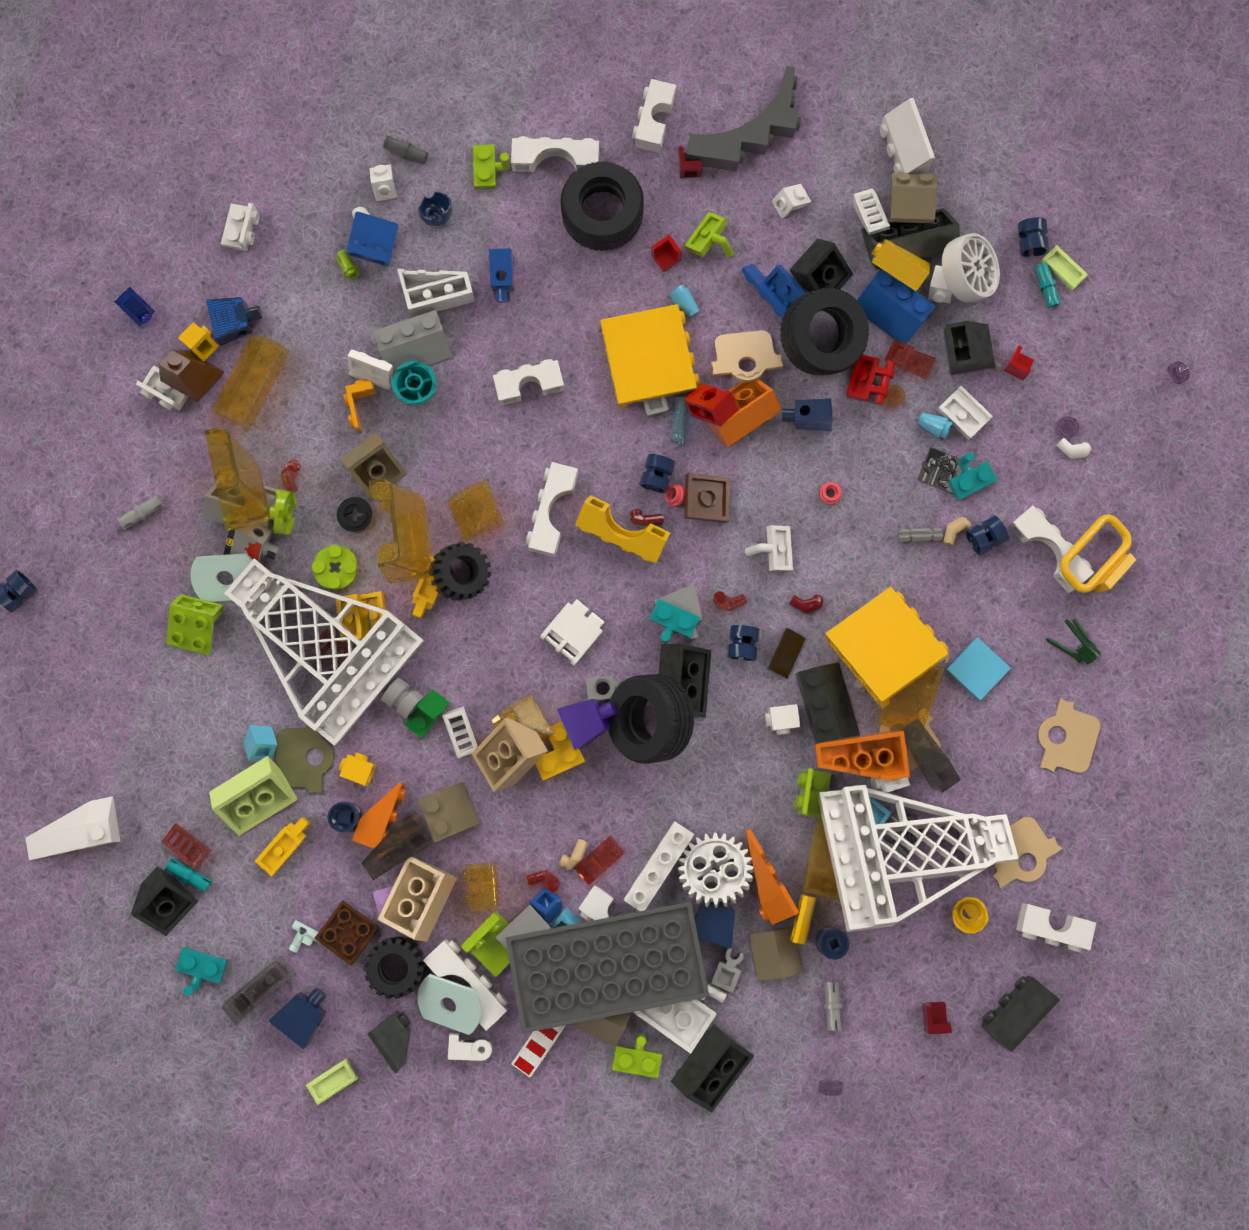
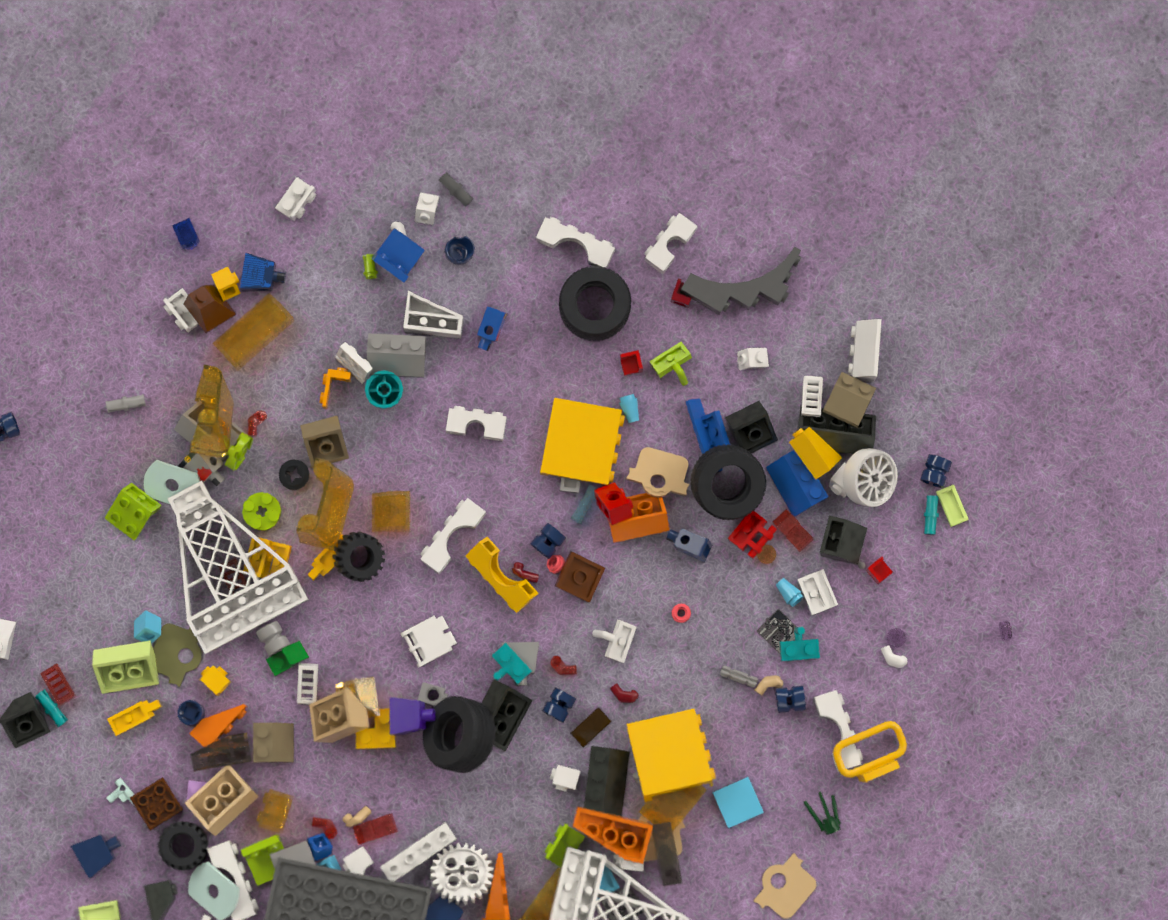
camera: 20 degrees right, 0 degrees up
teal plate [175,947,228,996] -> none
clear smoke slope [222,956,295,1026] -> none
lime plate [473,144,511,189] -> none

